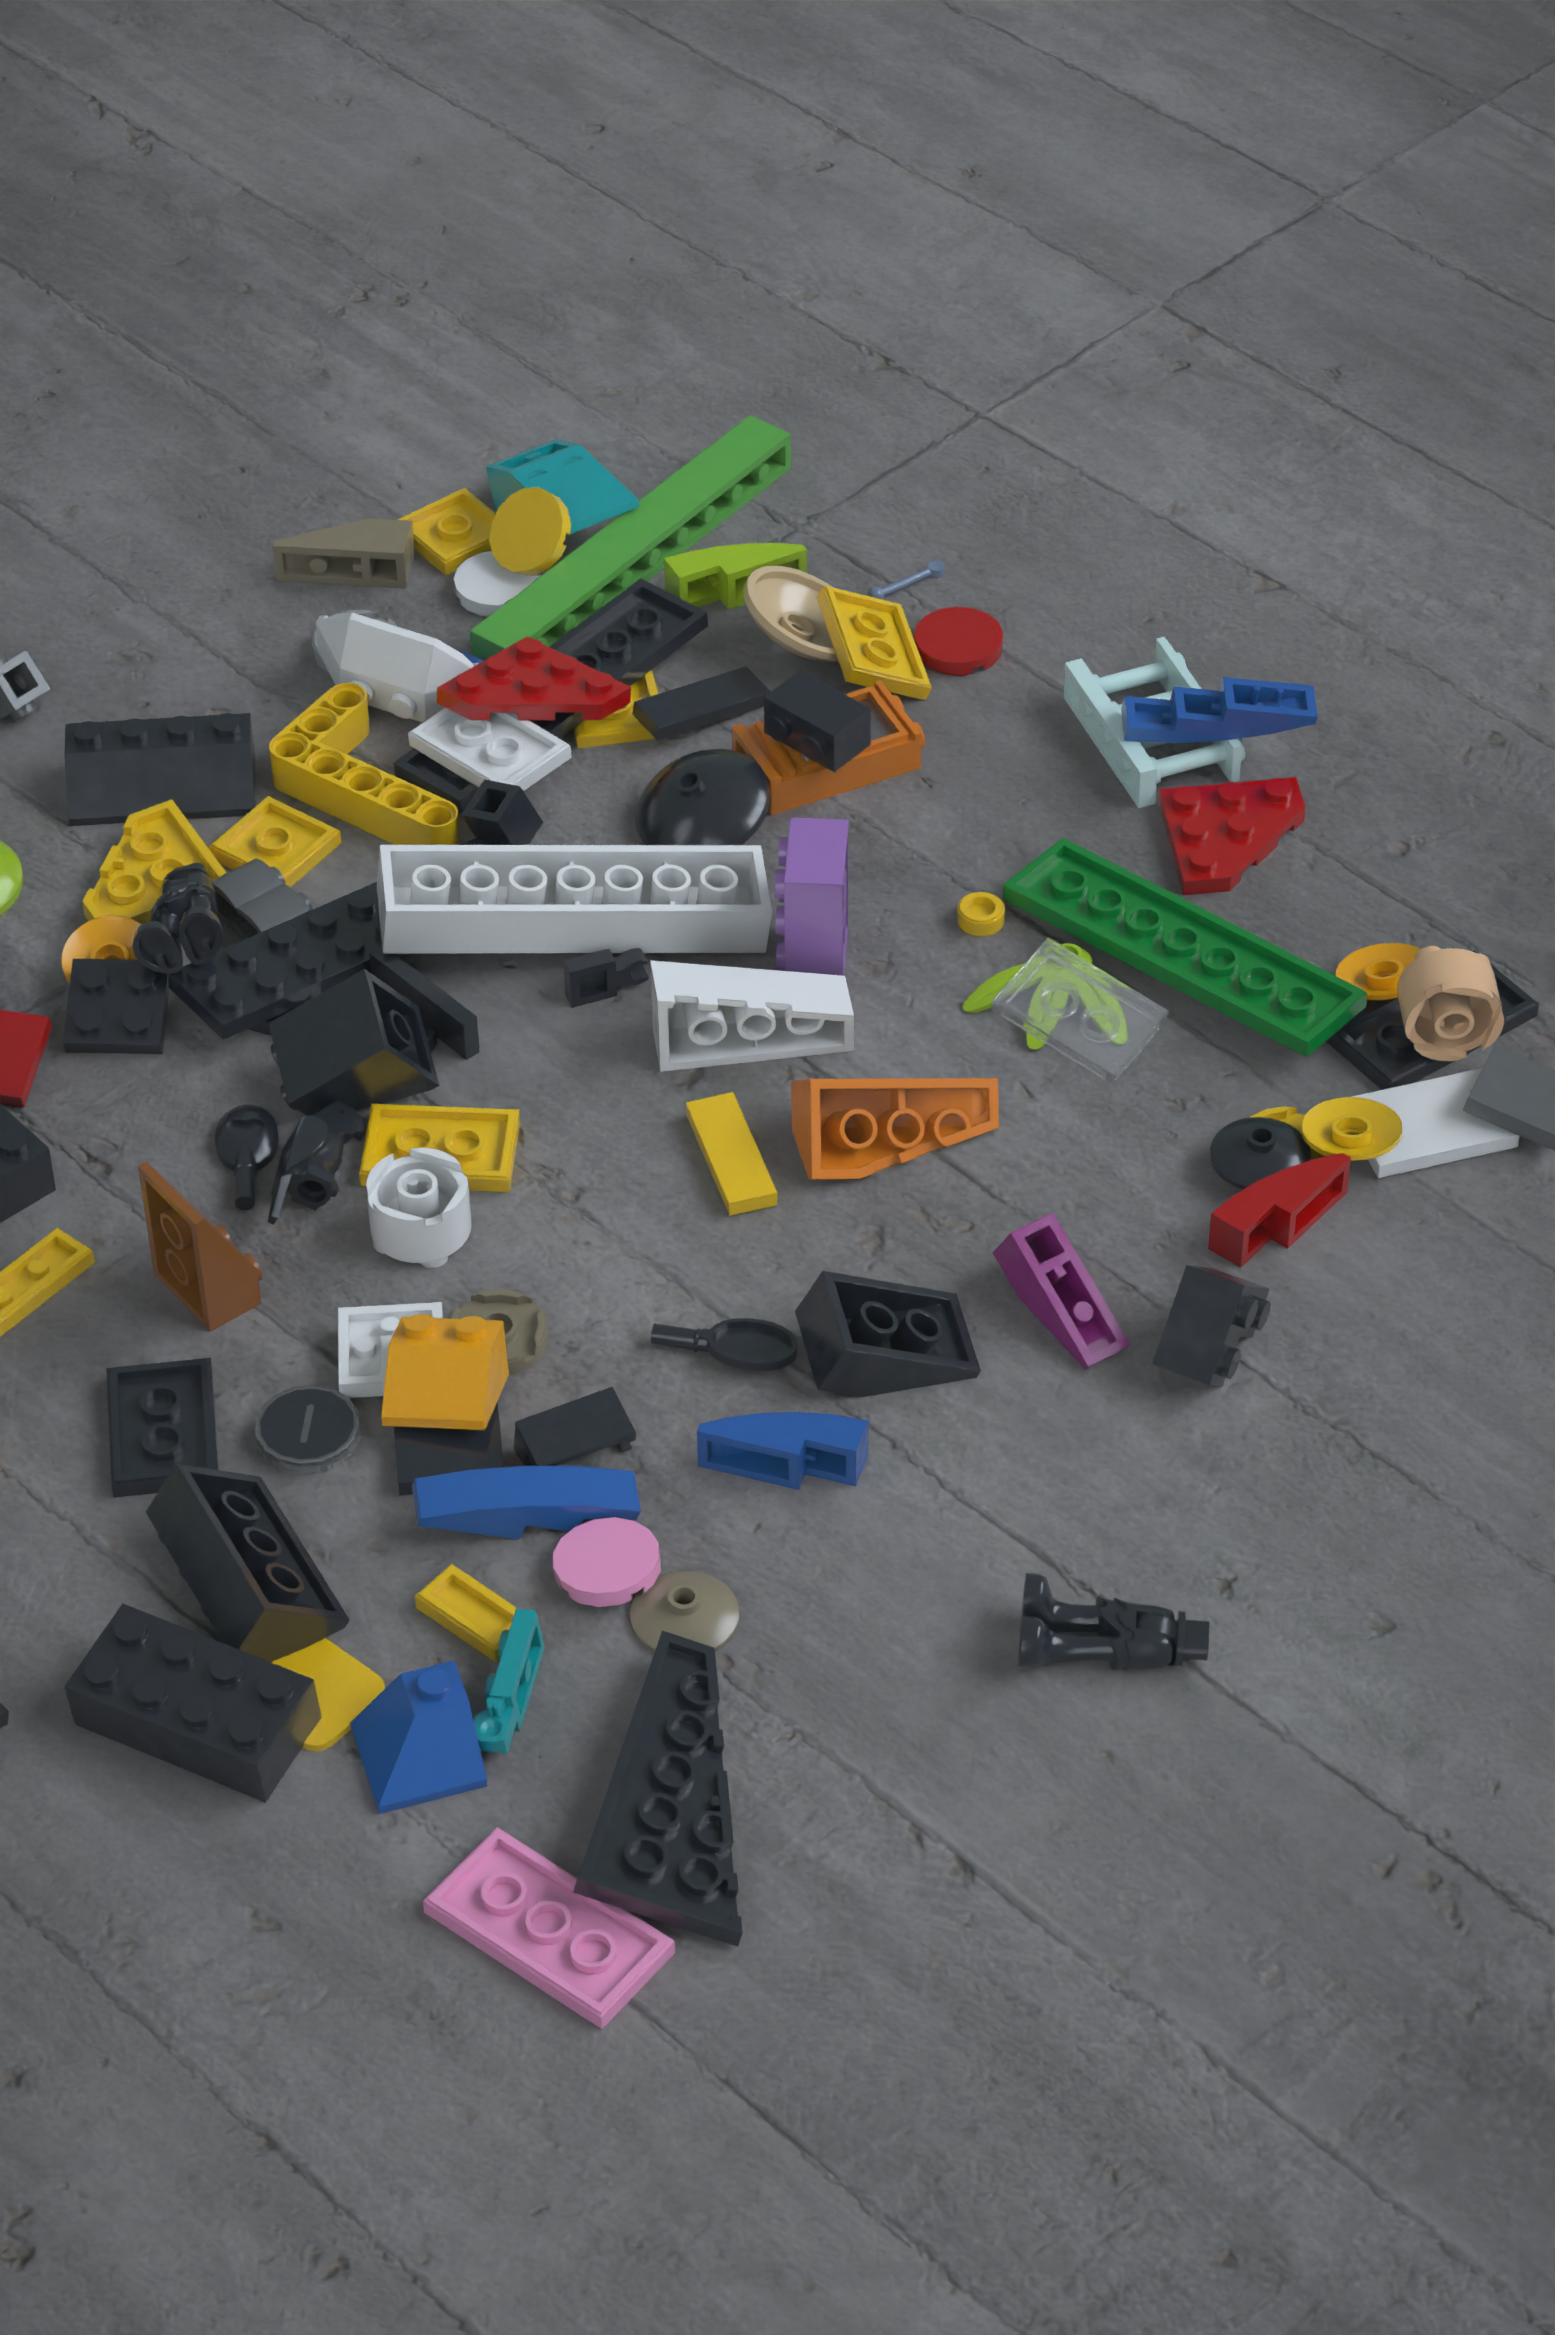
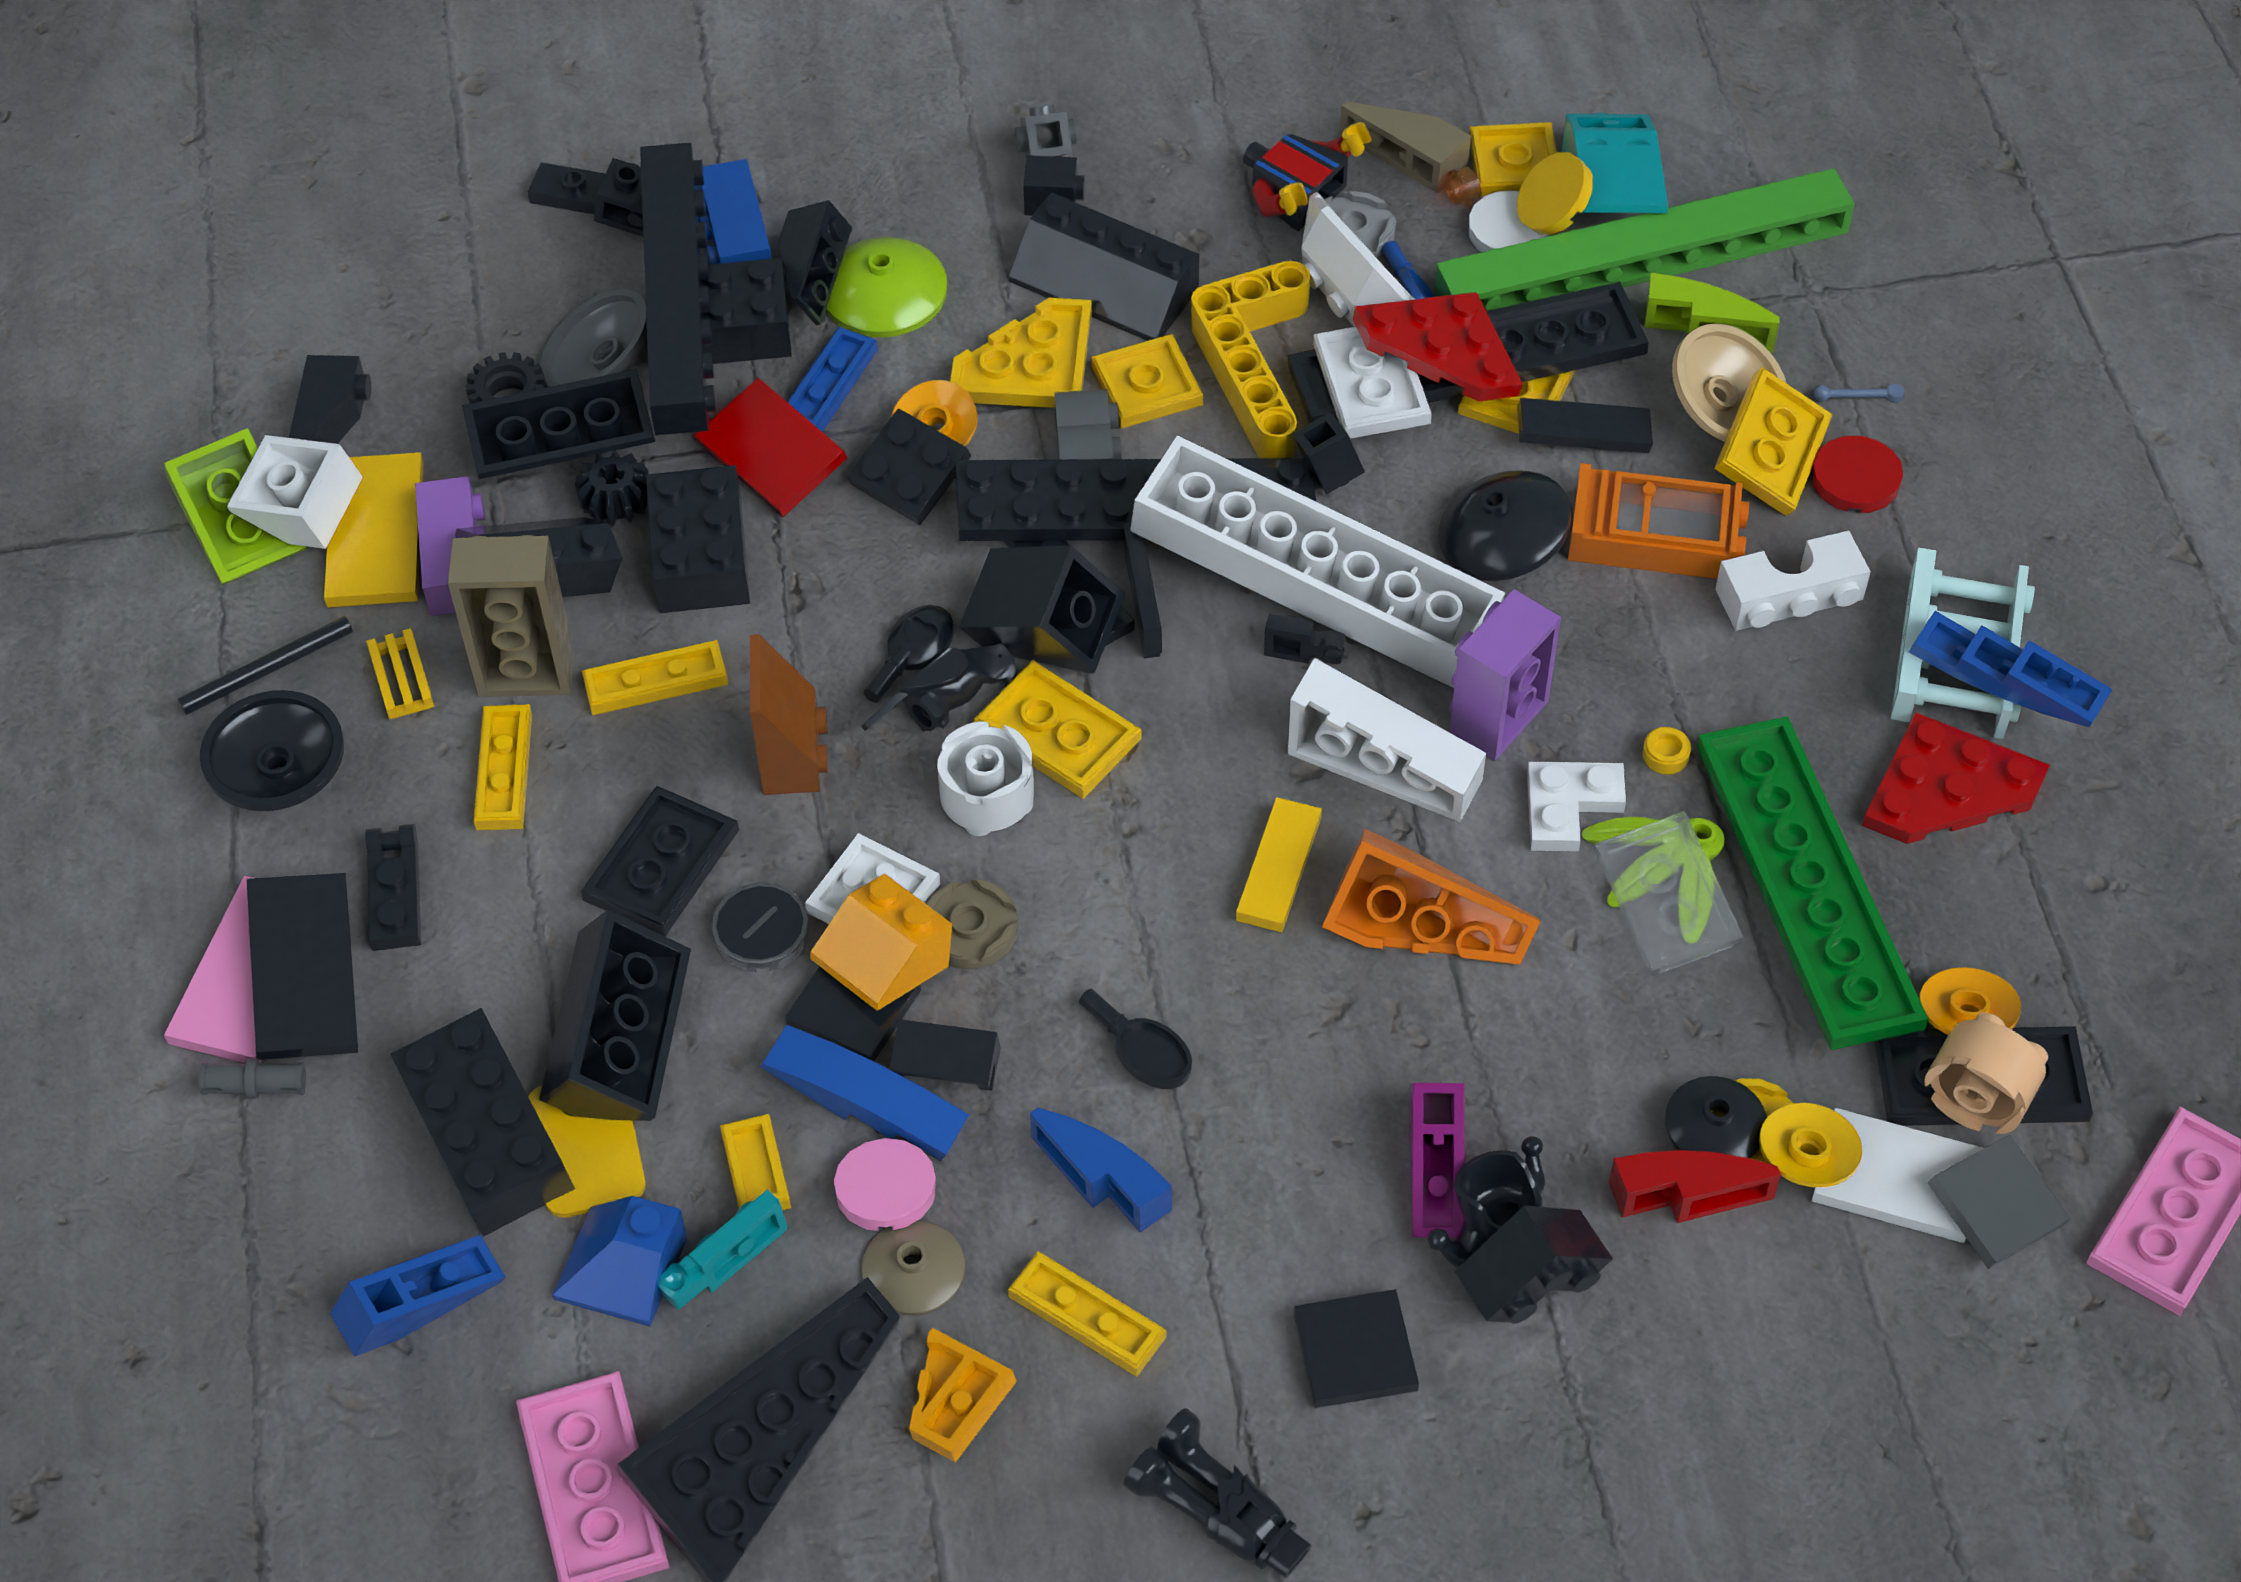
camera: 35 degrees right, 10 degrees up
black piece [132,863,223,974] -> none
black brick [764,670,871,772] -> none
black slope [795,1271,981,1397] -> none
none -> blue slope [330,1235,505,1357]
none -> light orange wing [909,1328,1017,1463]
none -> yellow tile [1008,1251,1166,1377]
none -> black brick [1023,155,1085,216]
none -> torso [1243,122,1372,232]
none -> black tile [1294,1289,1419,1408]
none -> black piece [1427,1136,1546,1267]
none -> clear orange plate [1445,167,1482,208]
none -> white plate [1527,762,1626,851]
none -> white arch [1715,531,1870,631]

